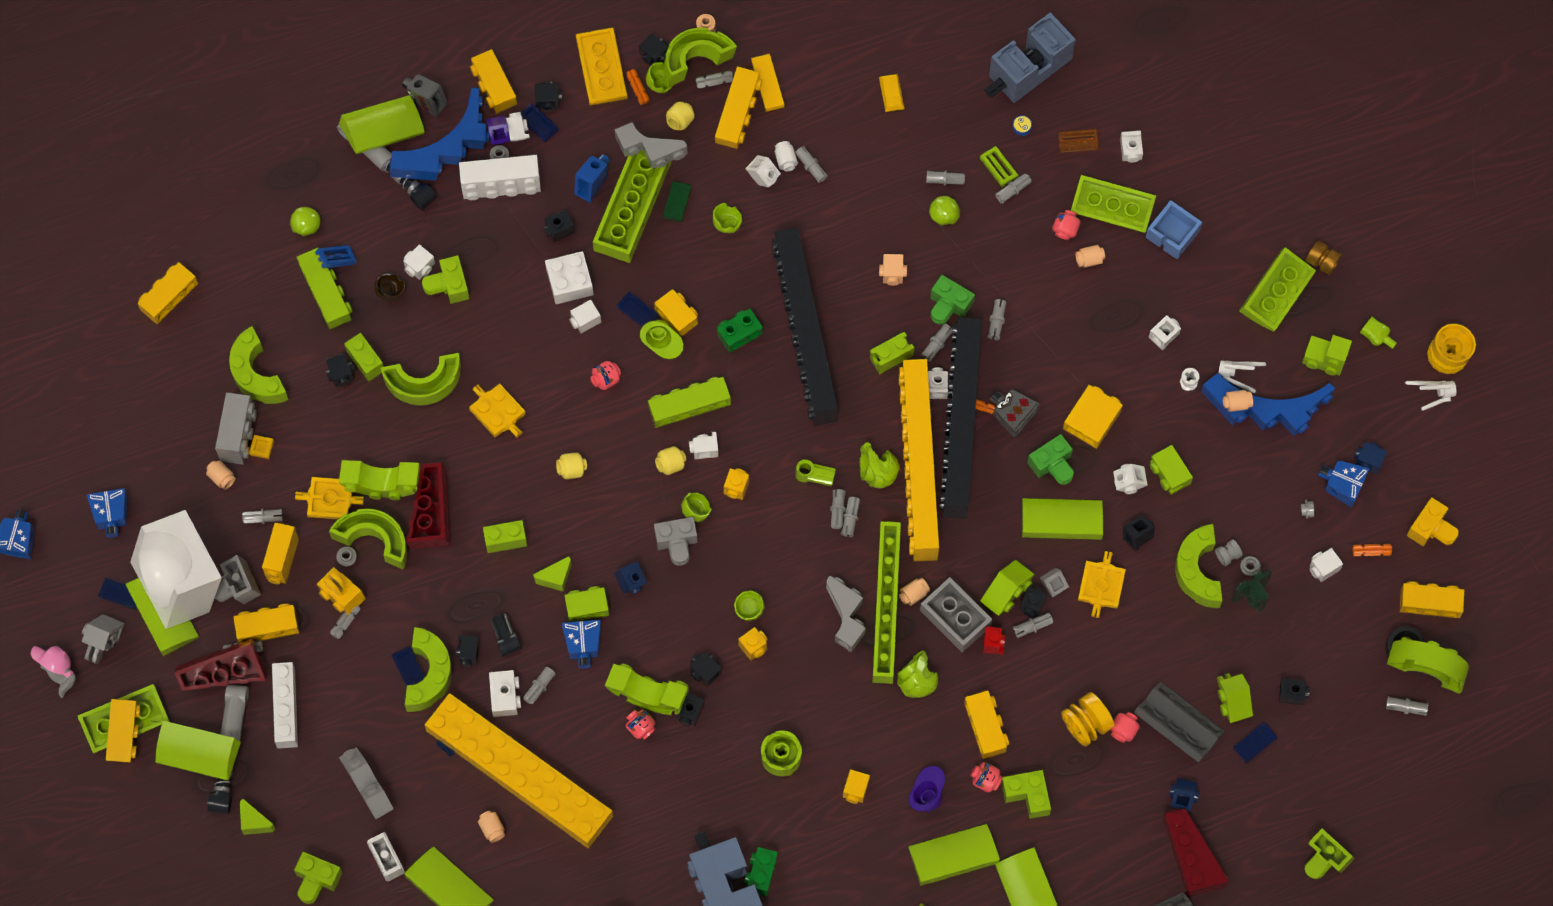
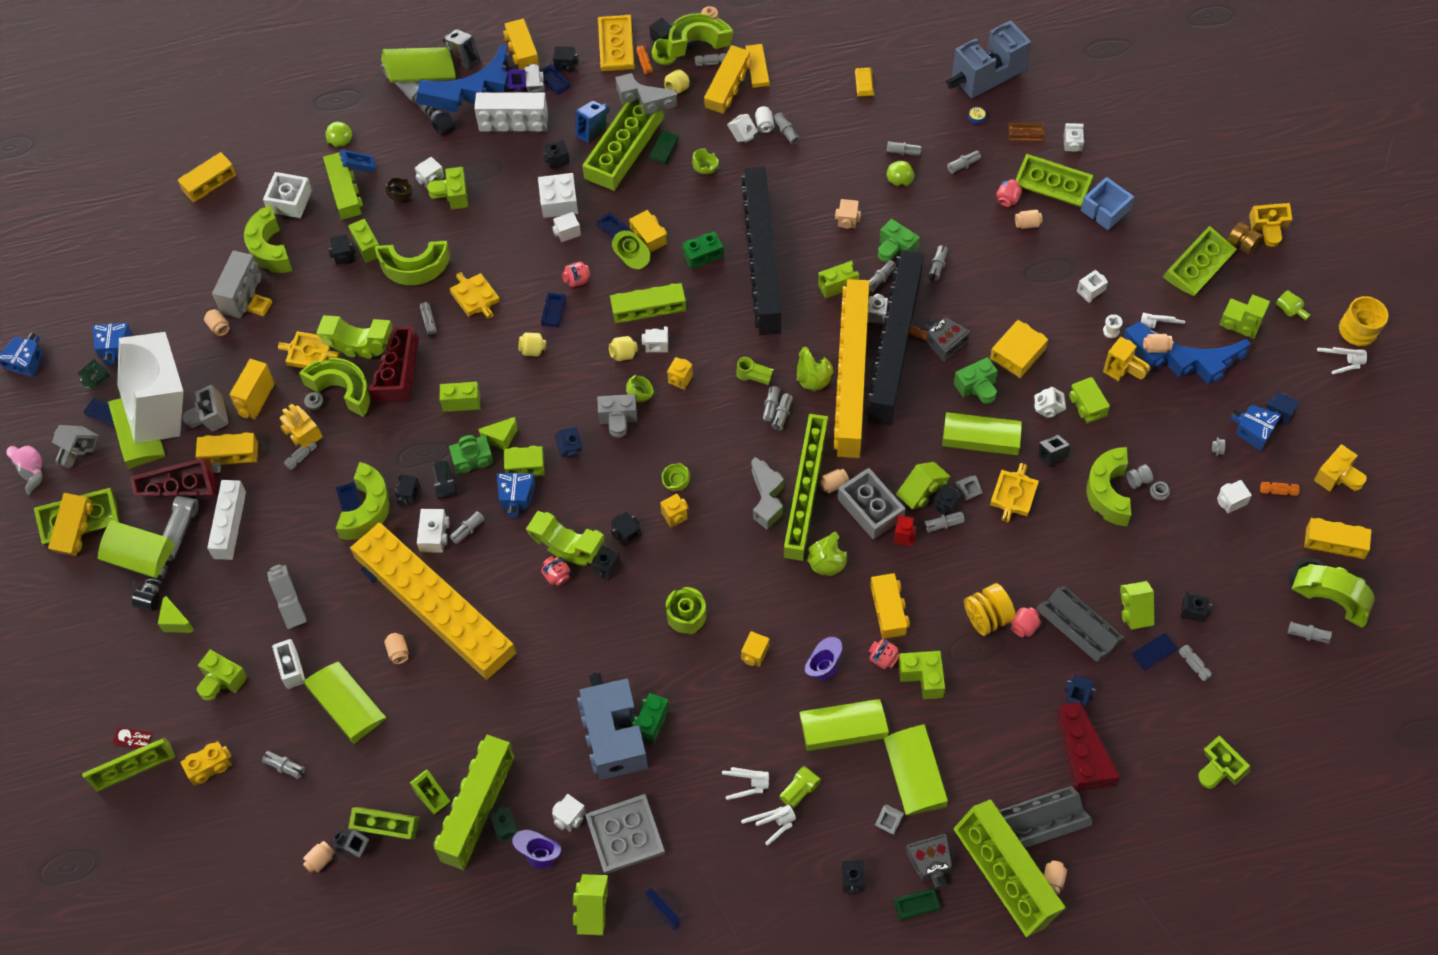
camera: 10 degrees right, 10 degrees down
light grey axle [242,508,283,524] -> none
lime tile [980,146,1018,188] -> none
clear green bracket [1232,570,1272,613] -> none
none -> clear green brick [78,358,111,389]
none -> white brick [263,172,312,218]
none -> light grey axle [420,302,437,335]
none -> bright green brick [449,435,494,474]
none -> clear blue tile [541,292,566,327]
none -> yellow brick [1103,337,1150,381]
none -> light grey axle [1179,645,1212,681]
none -> yellow brick [1249,203,1292,247]

